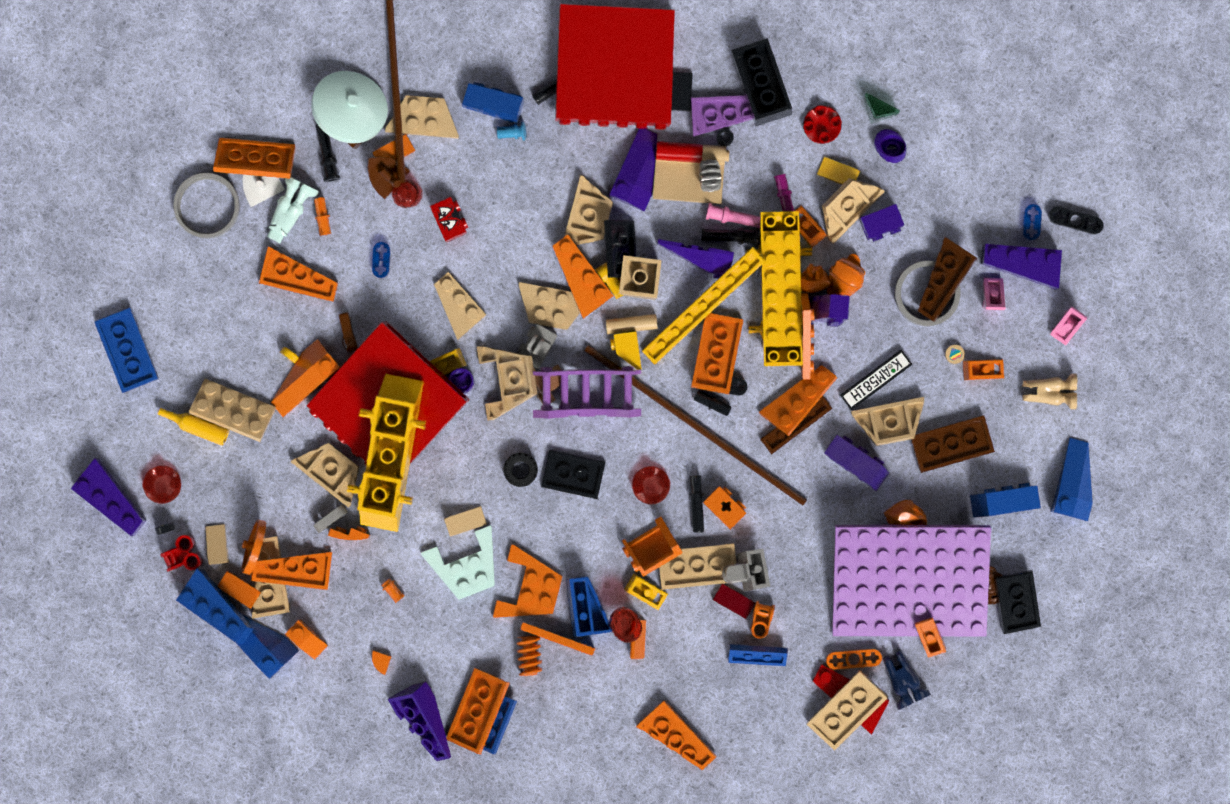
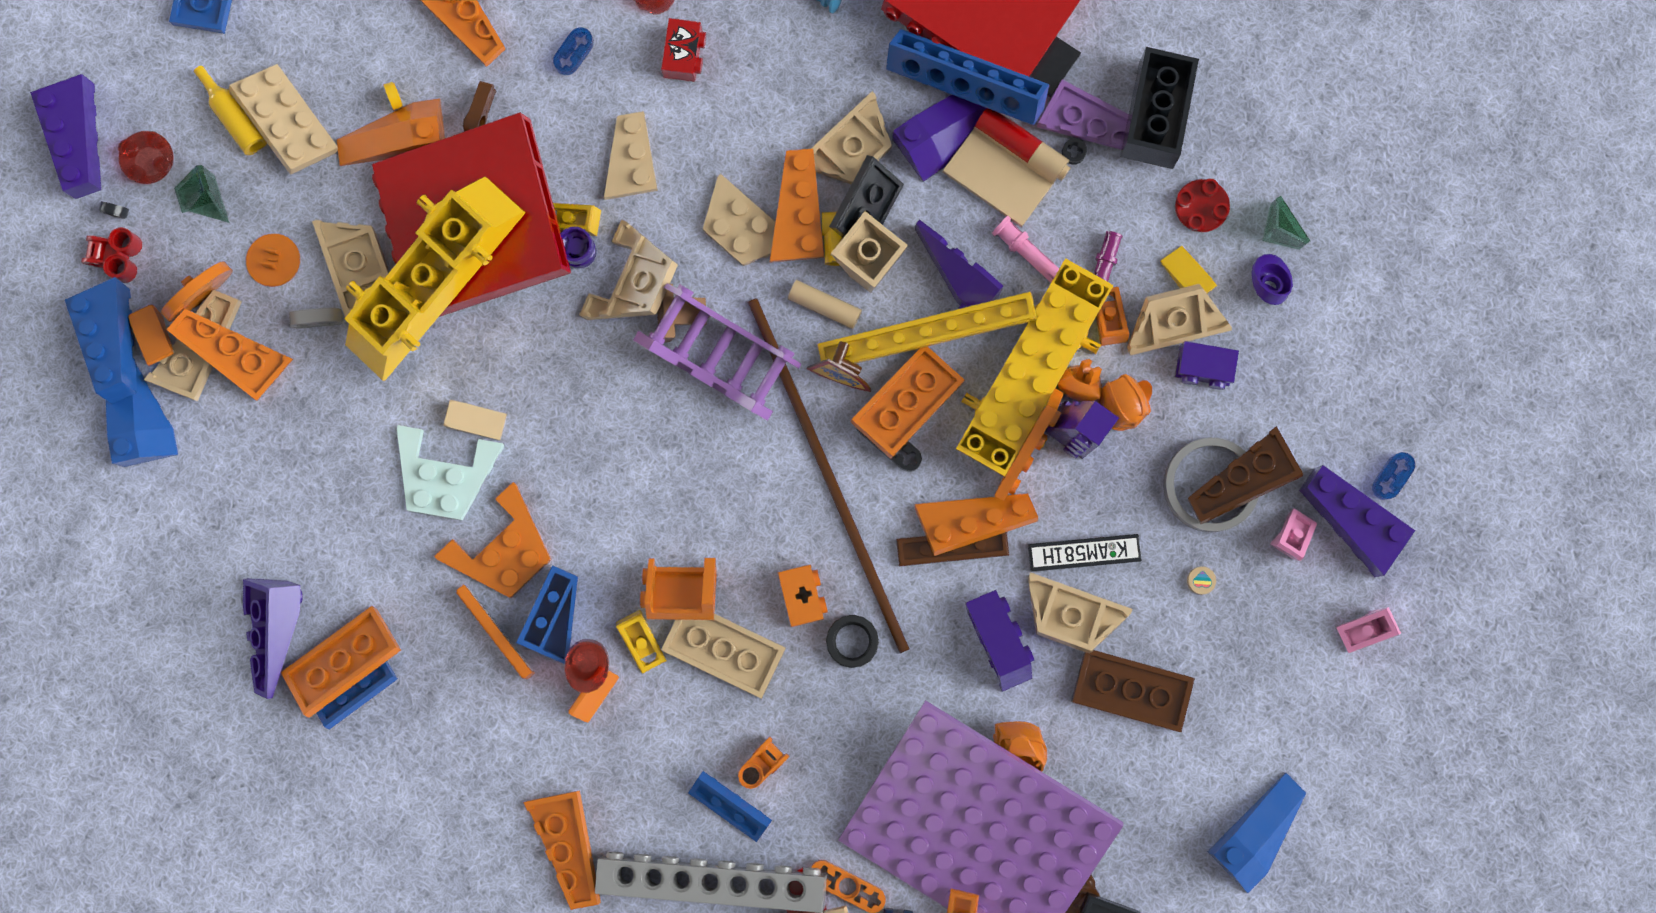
camera: 35 degrees right, 5 degrees down
tan slope [206,524,229,565] -> none
orange slope [285,619,328,660] -> none
orange slope [328,526,371,540] -> none
orange tile [372,650,392,675] -> none
orange pin [381,578,405,603] -> none
black tyre [503,453,538,487] -> none
orange piece [516,636,543,676] -> none
light grey brick [517,324,557,369] -> none
black tile [541,450,606,499] -> none
yellow slope [610,331,642,370] -> none
clear red dish [632,466,670,504] -> none
black axle [689,475,704,533] -> none
black axle [694,390,732,416] -> none
light grey gear [699,159,721,192] -> none
black pin [701,228,759,246] -> none
dark red tile [713,584,755,619] -> none
light grey brick [722,548,770,592] -> none
orange slope [963,359,1004,380] -> none
blue wedge [970,482,1041,518] -> none
tan piece [1022,373,1077,410] -> none
black beam [1048,207,1104,235] -> none
none -> clear green slope [174,165,230,223]
none -> orange piece [246,234,300,287]
none -> light grey brick [595,852,827,913]
none -> shield [806,341,872,392]
none -> black tyre [826,615,879,668]
none -> blue brick [886,29,1049,125]

